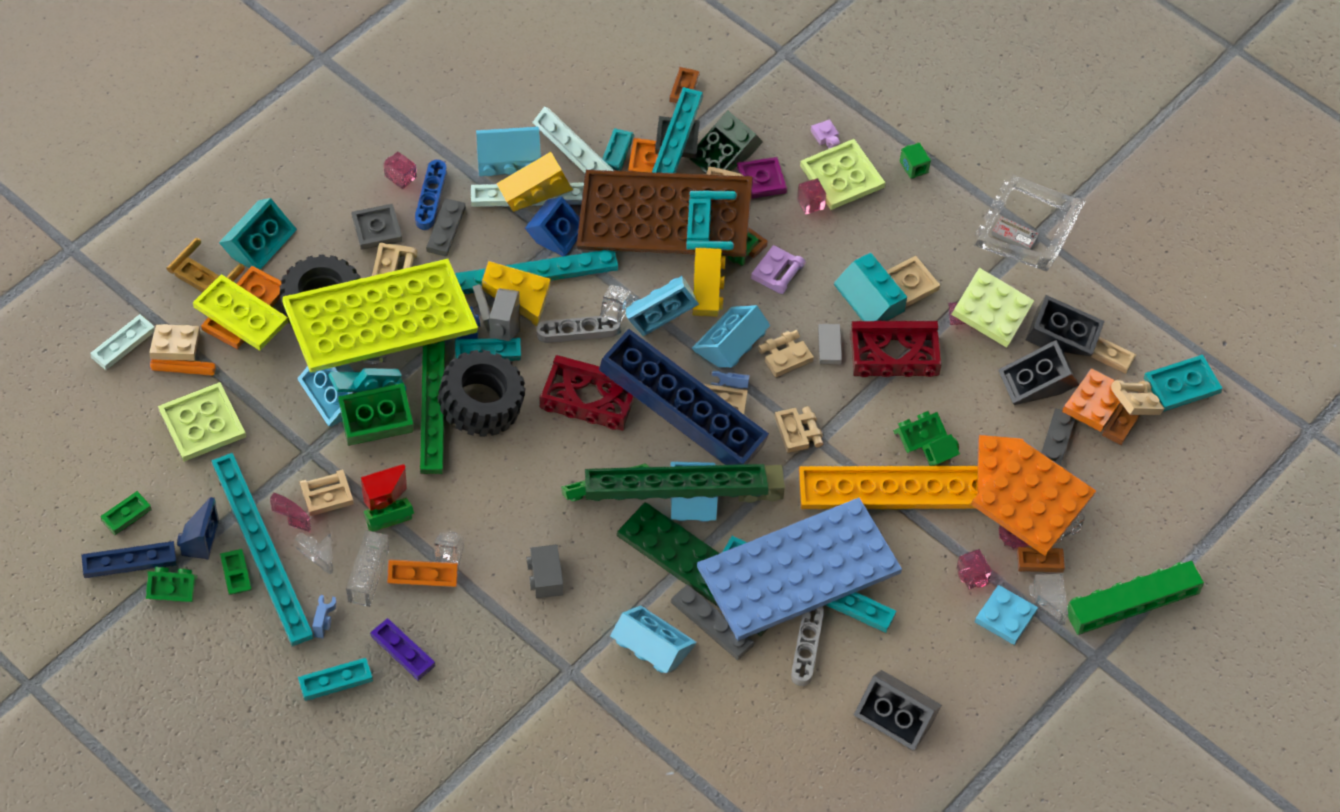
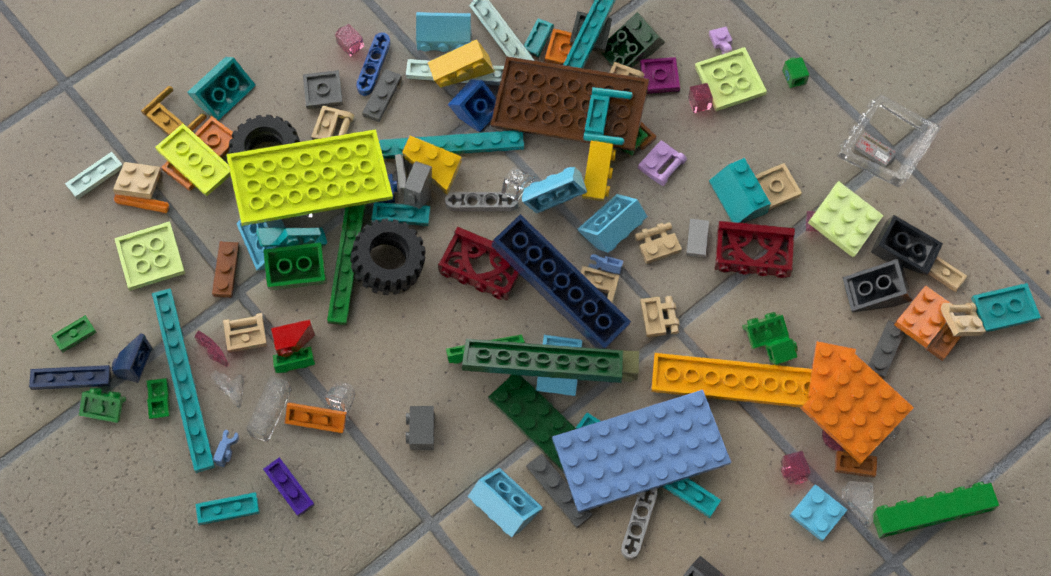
camera: 10 degrees right, 10 degrees up
none -> dark orange plate [212,241,240,298]

